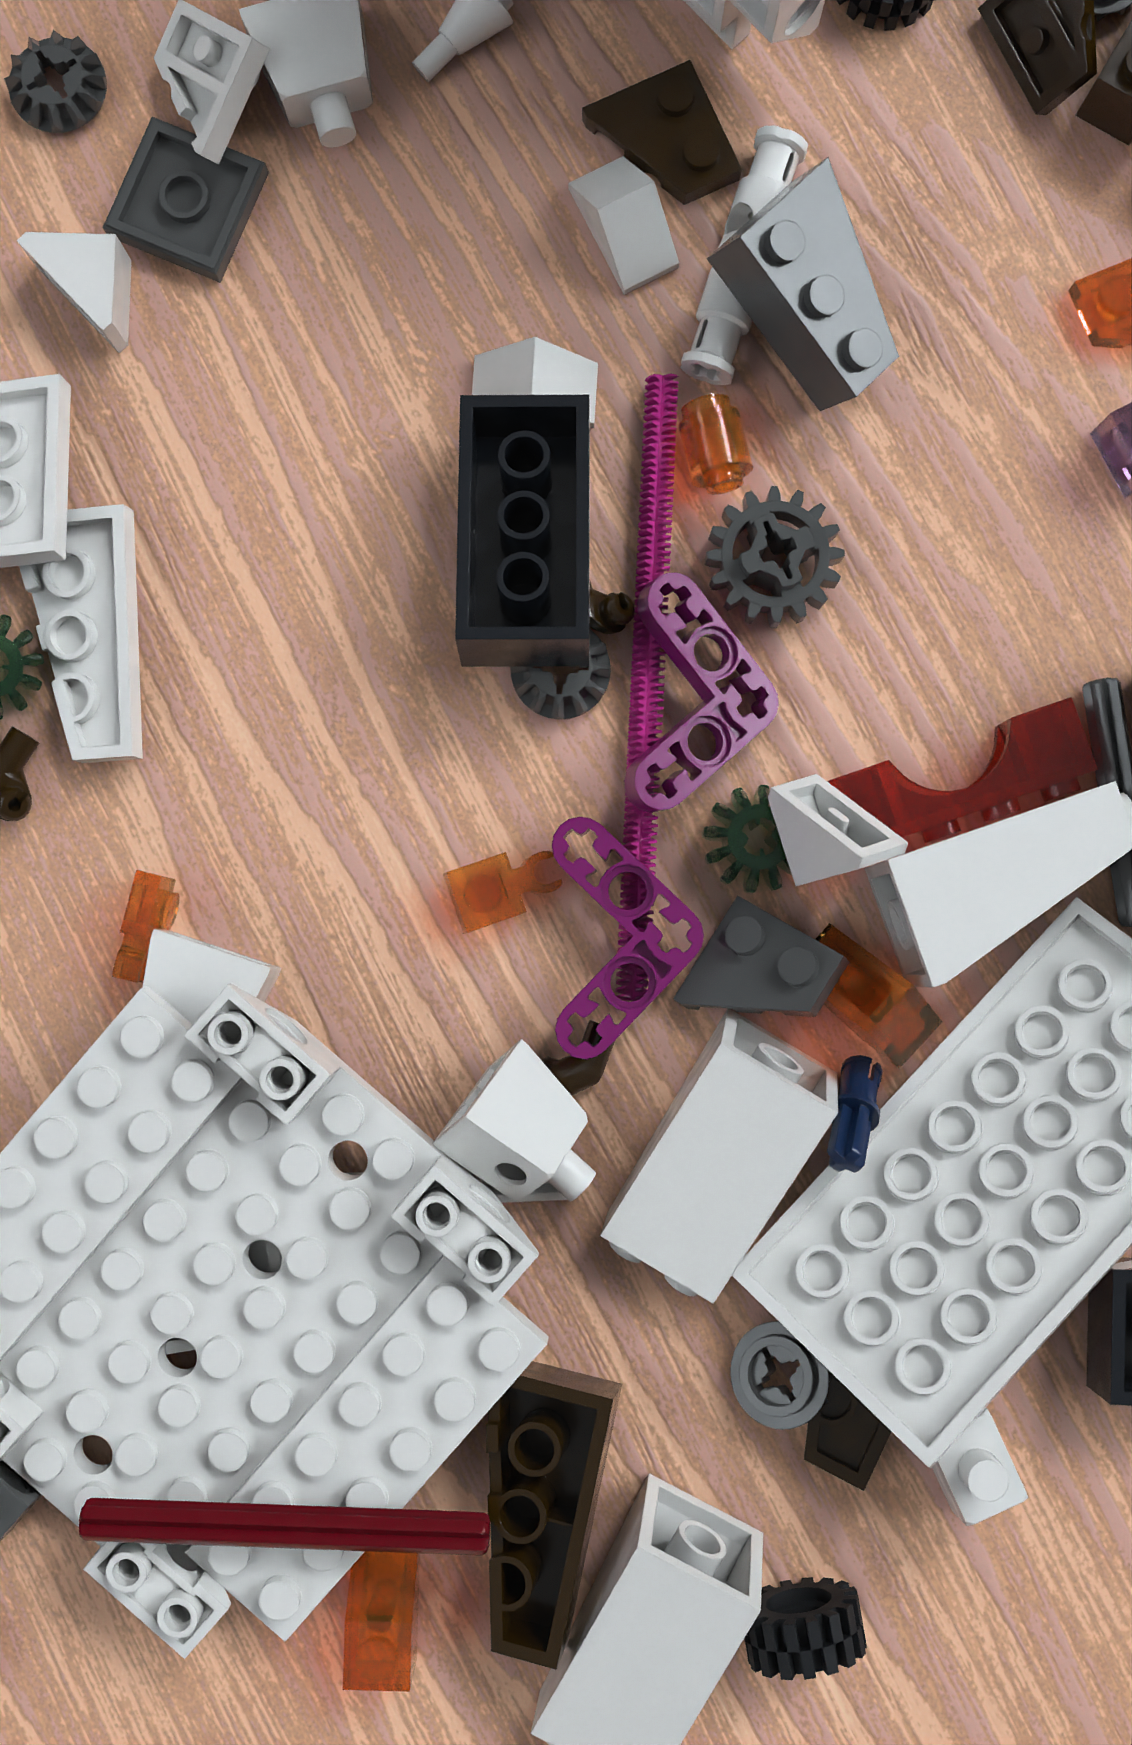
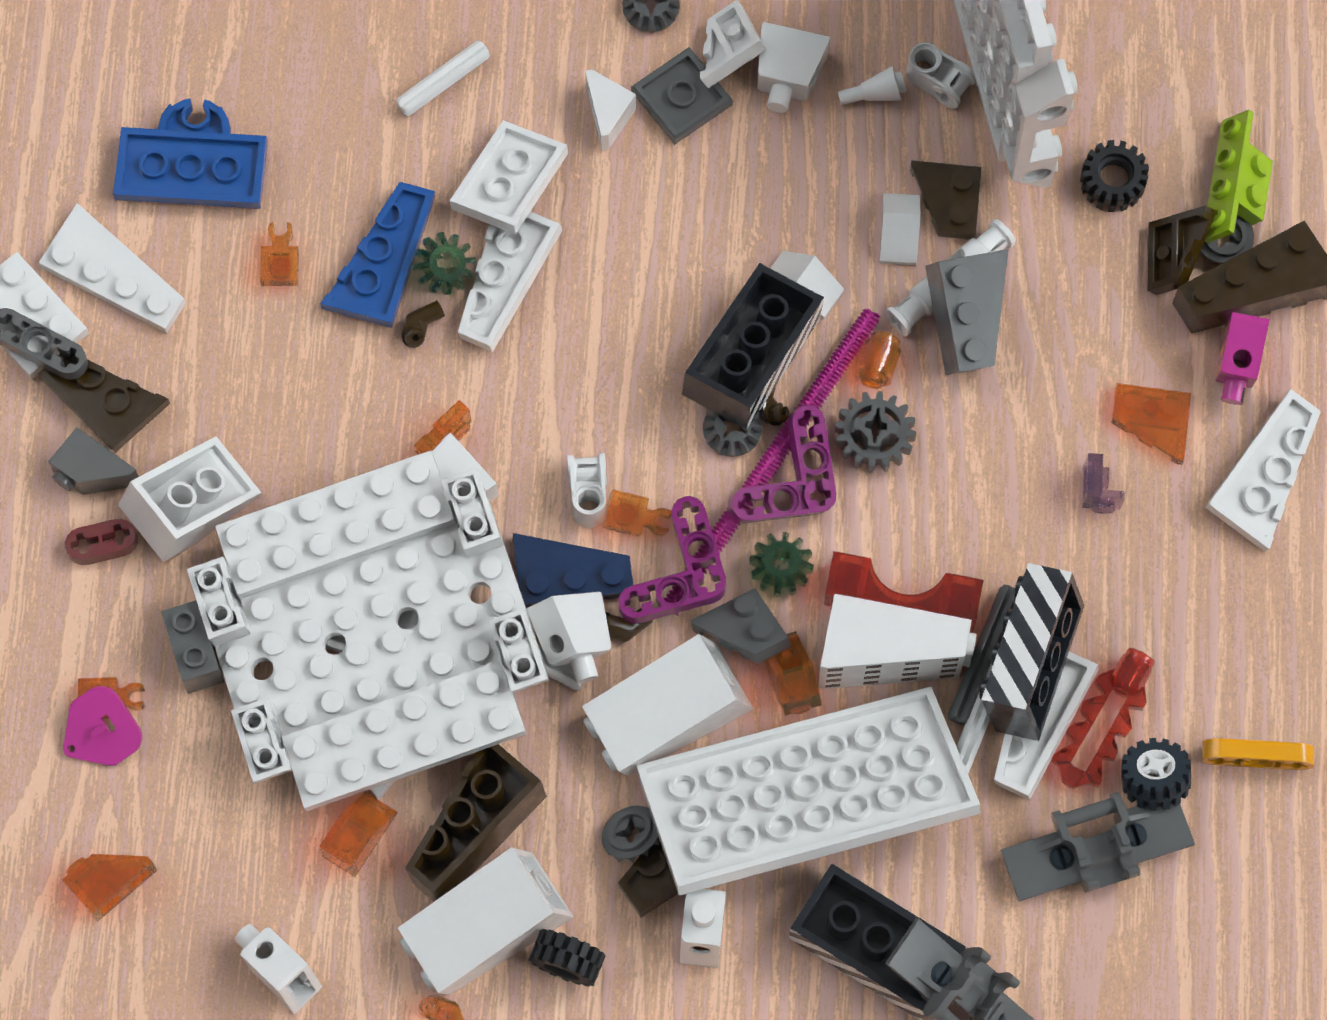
camera: 30 degrees right, 15 degrees down
dark red axle [79,1498,490,1556] -> none
white slope [768,774,908,886] -> none
dark blue axle [827,1055,883,1173] -> none
none -> dark blue wing [513,533,633,608]
none -> white piece [567,453,607,528]

